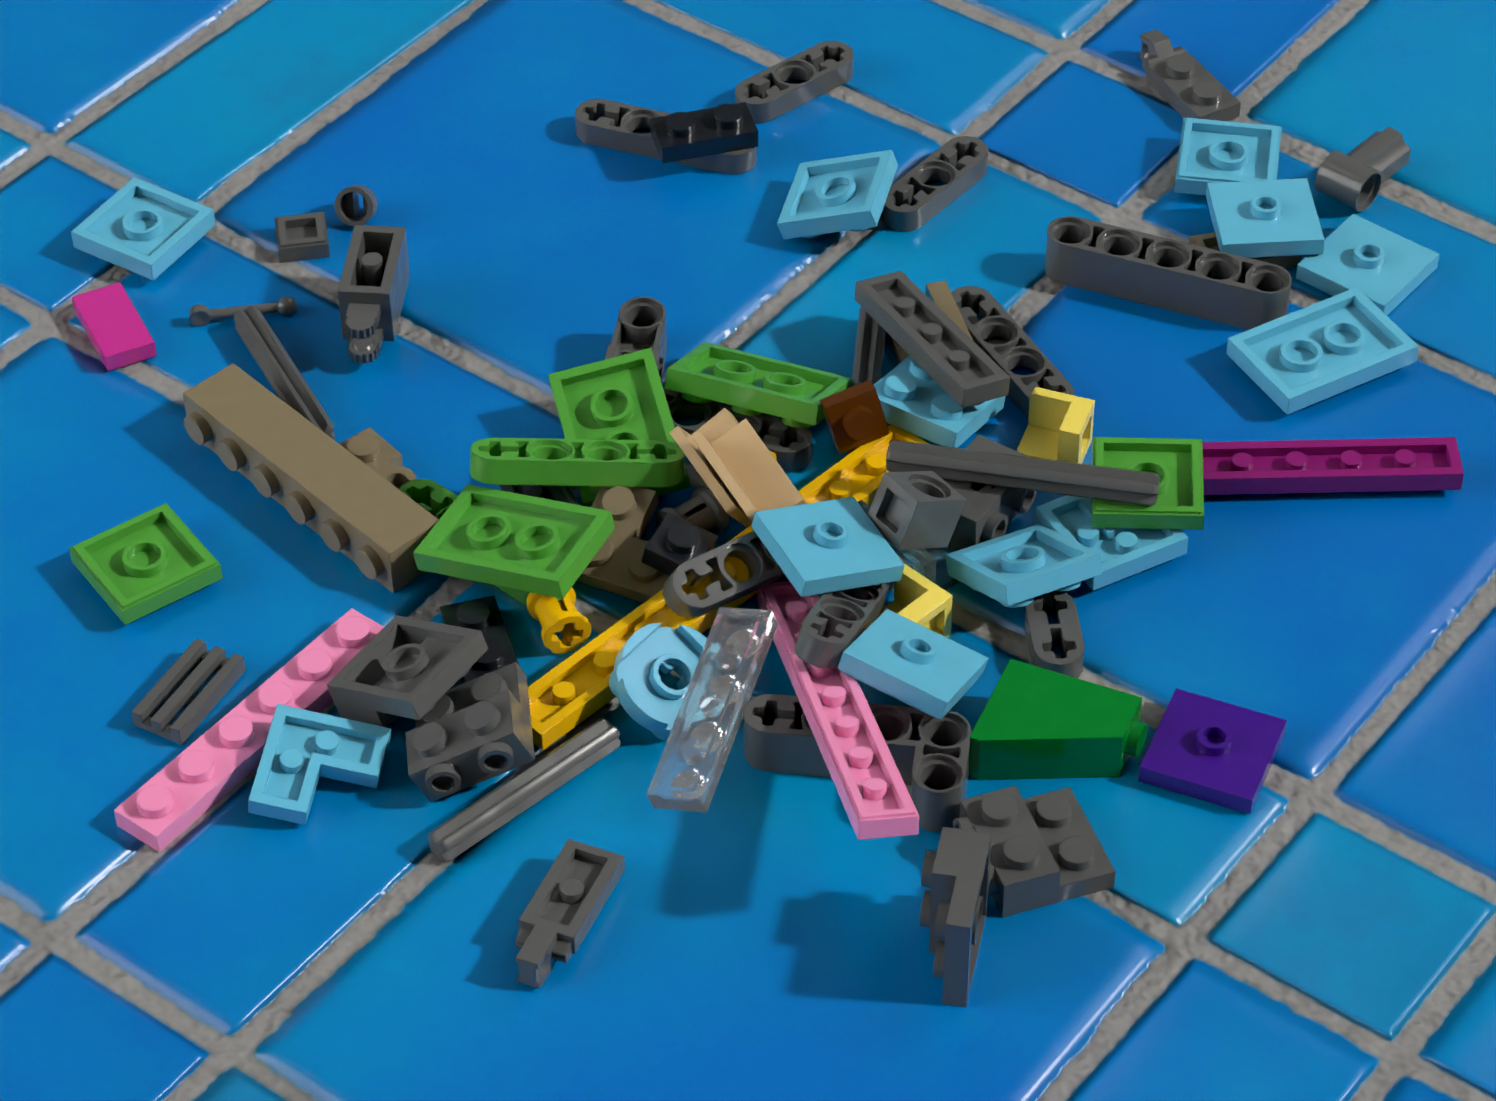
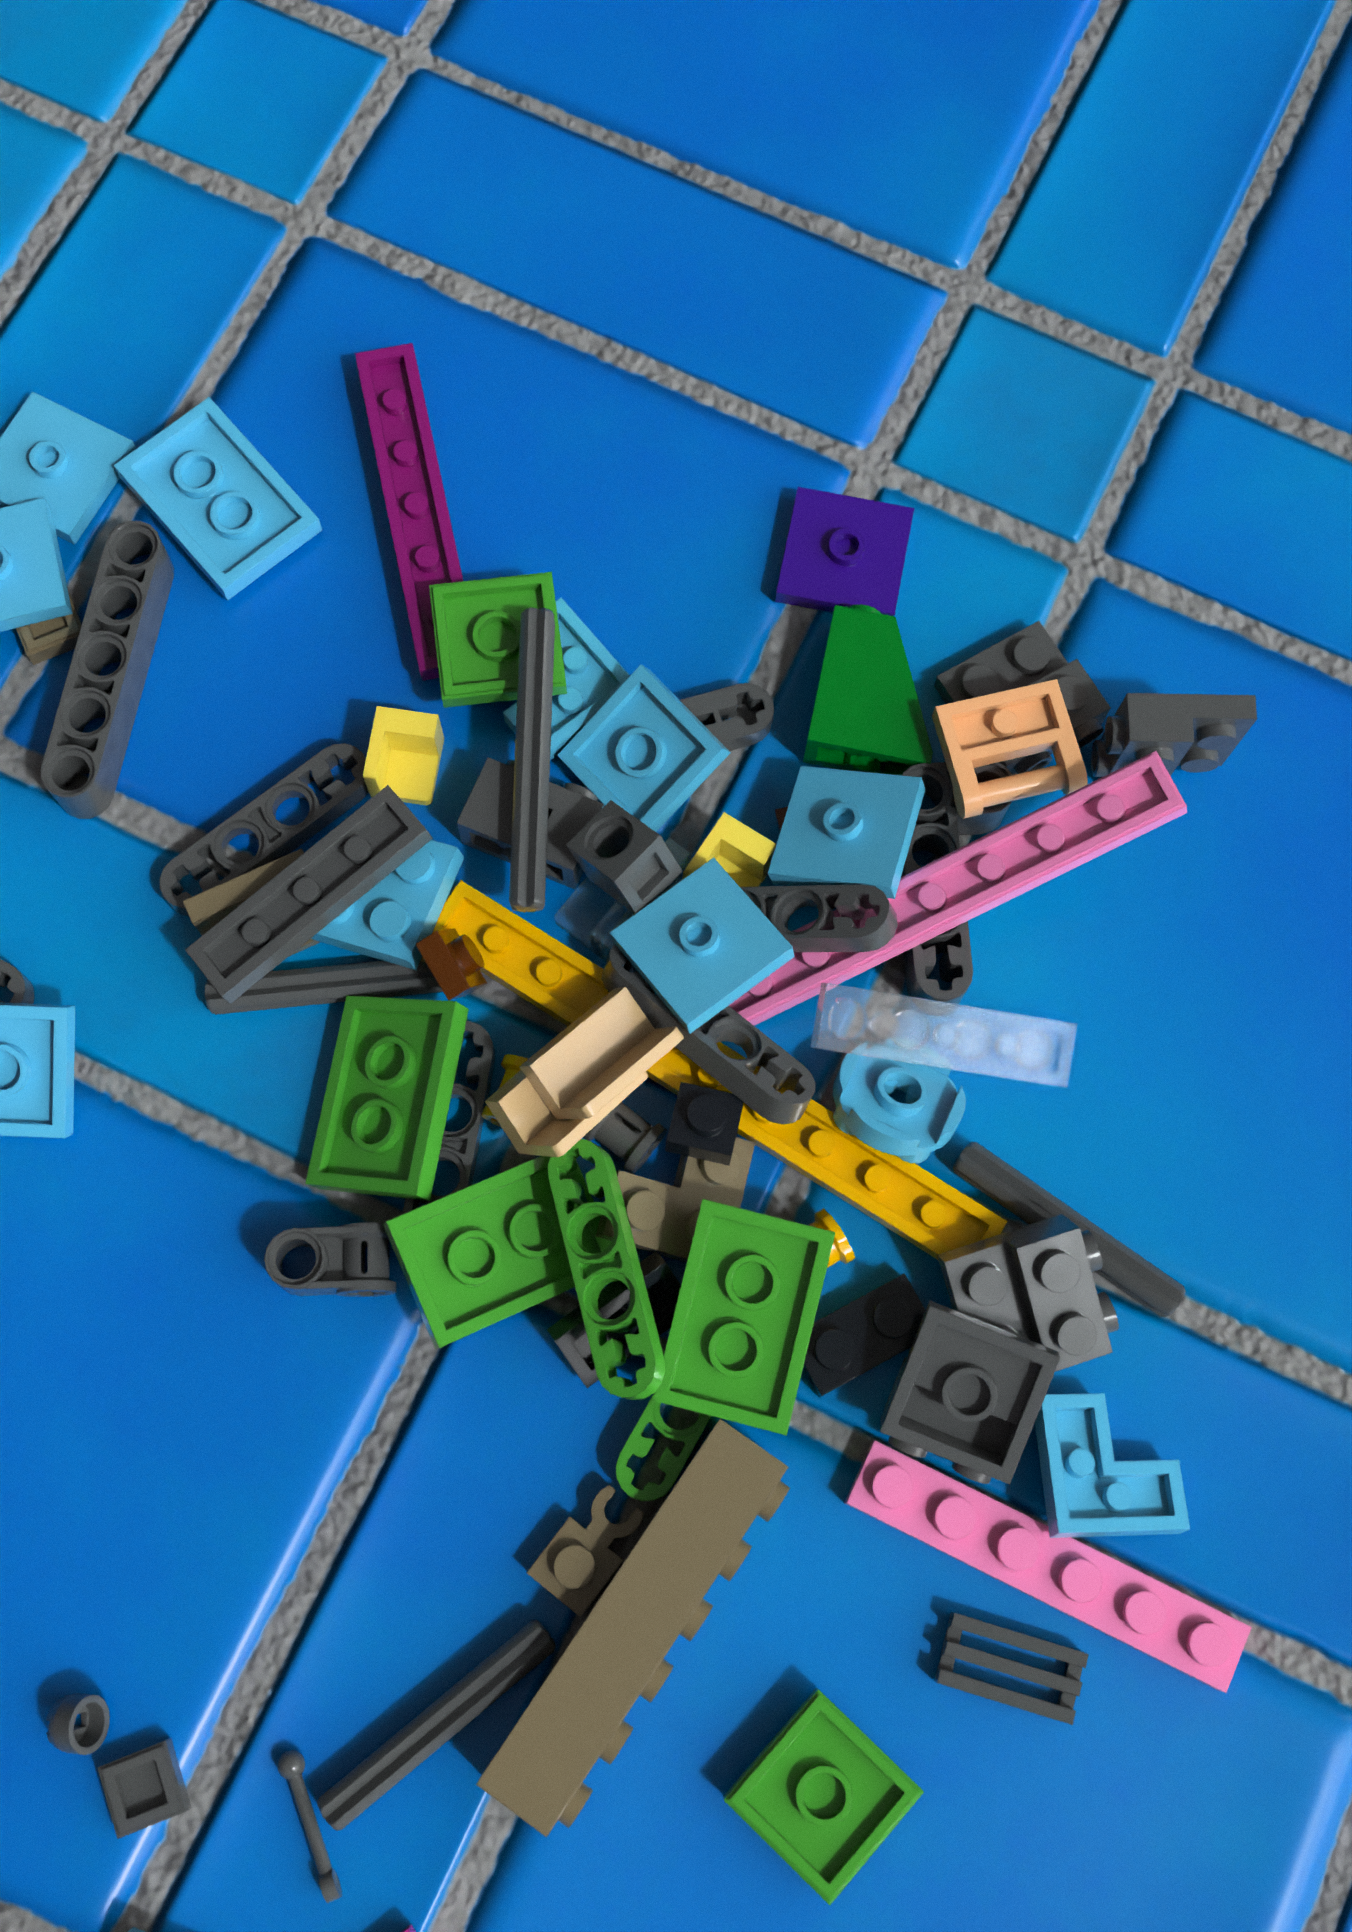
camera: 105 degrees left, 30 degrees up
dark grey hinge [337,225,410,365] -> none
dark grey hinge [515,839,625,989] -> none
none -> light nougat plate [932,679,1088,819]

